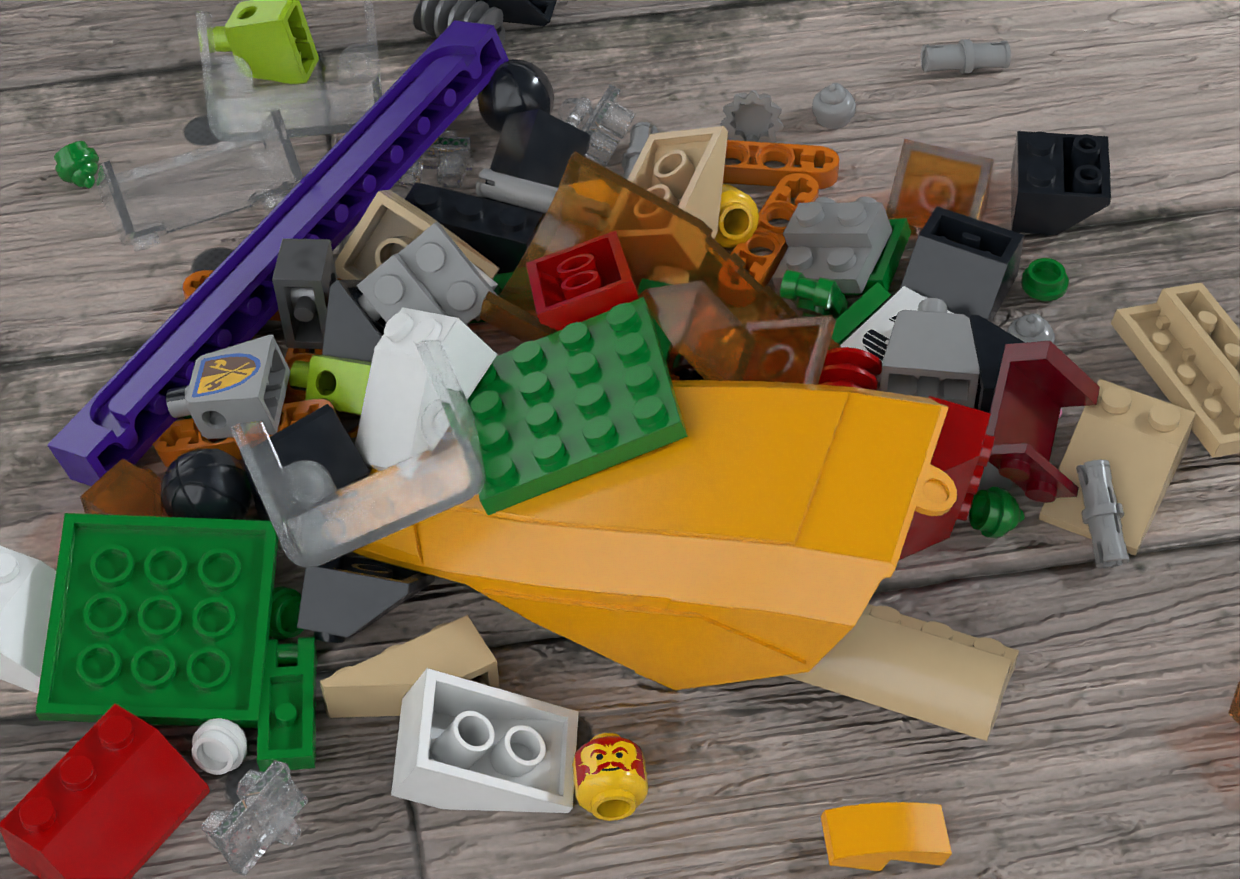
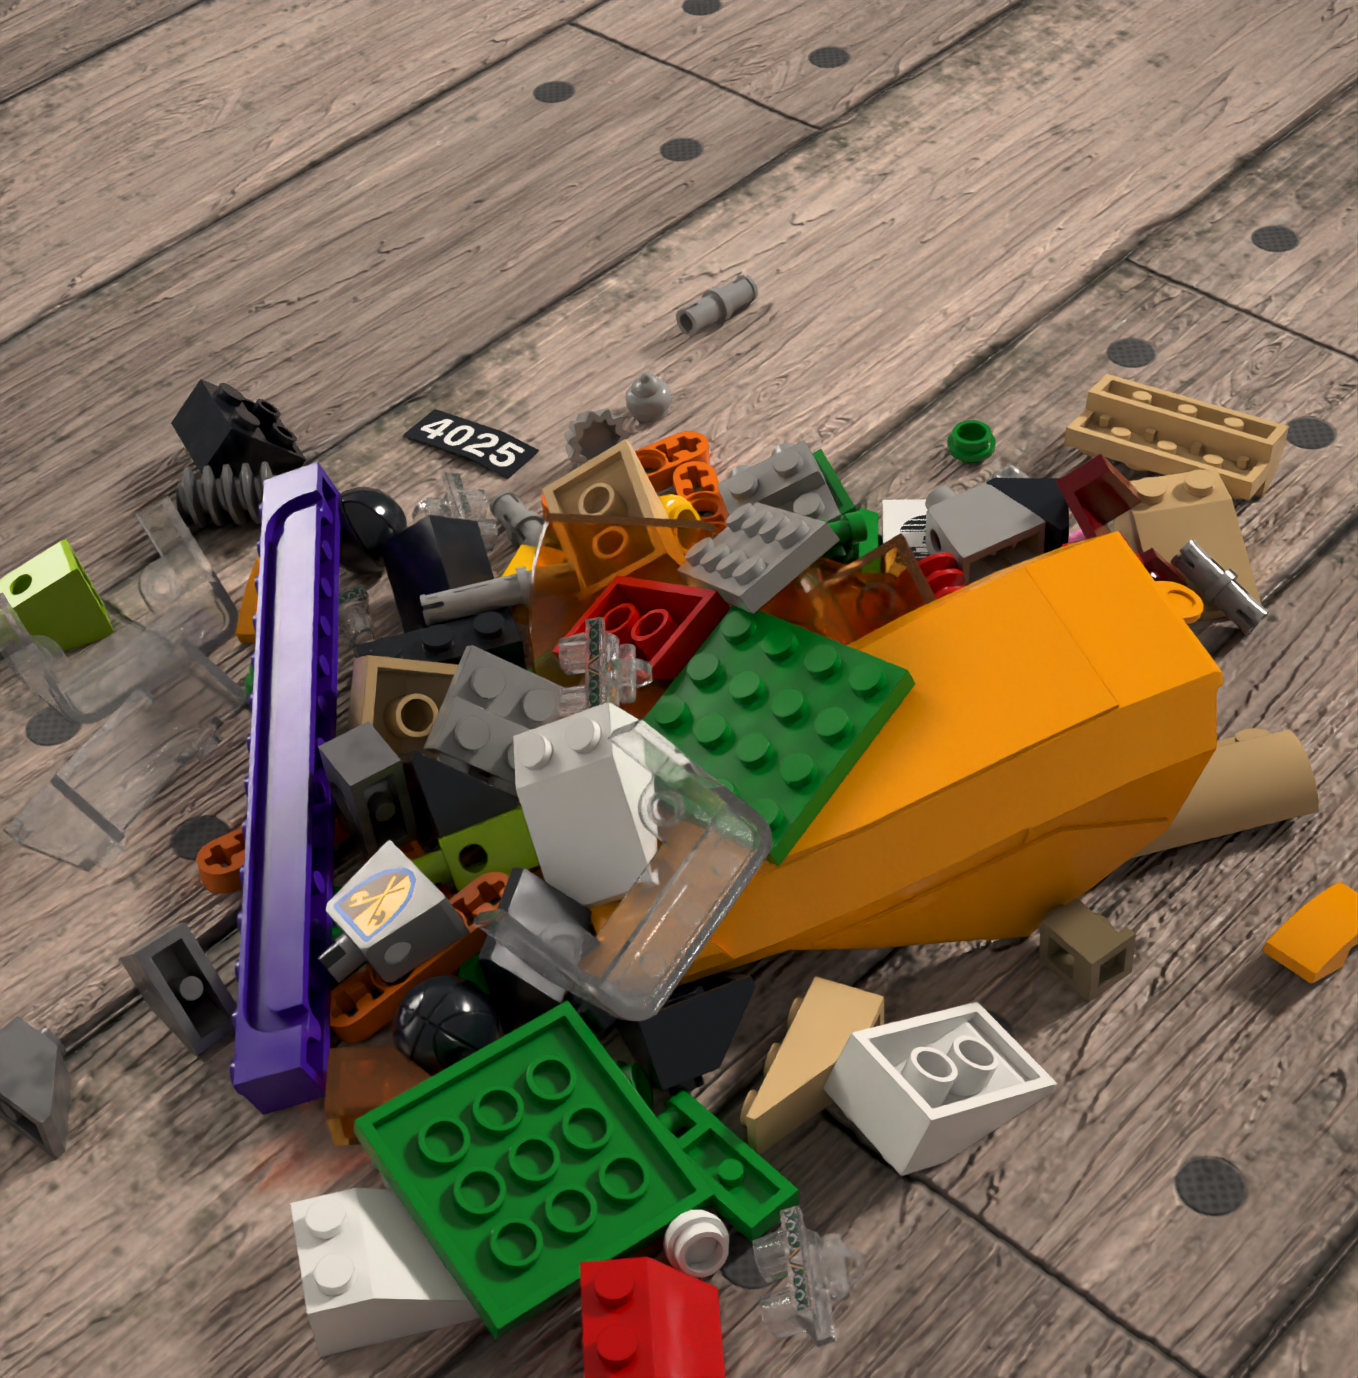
camera: 35 degrees left, 5 degrees down
yellow head [572,733,648,821] -> none
clear orange slope [886,139,994,236] -> none
black slope [900,206,1024,322] -> none
black slope [1011,131,1111,235] -> none
none -> flat silver slope [119,922,237,1056]
none -> black sticker [403,409,539,479]
none -> clear hips [559,617,653,718]
none -> light grey plate [677,502,840,614]
none -> dark tan brick [1038,898,1136,1003]

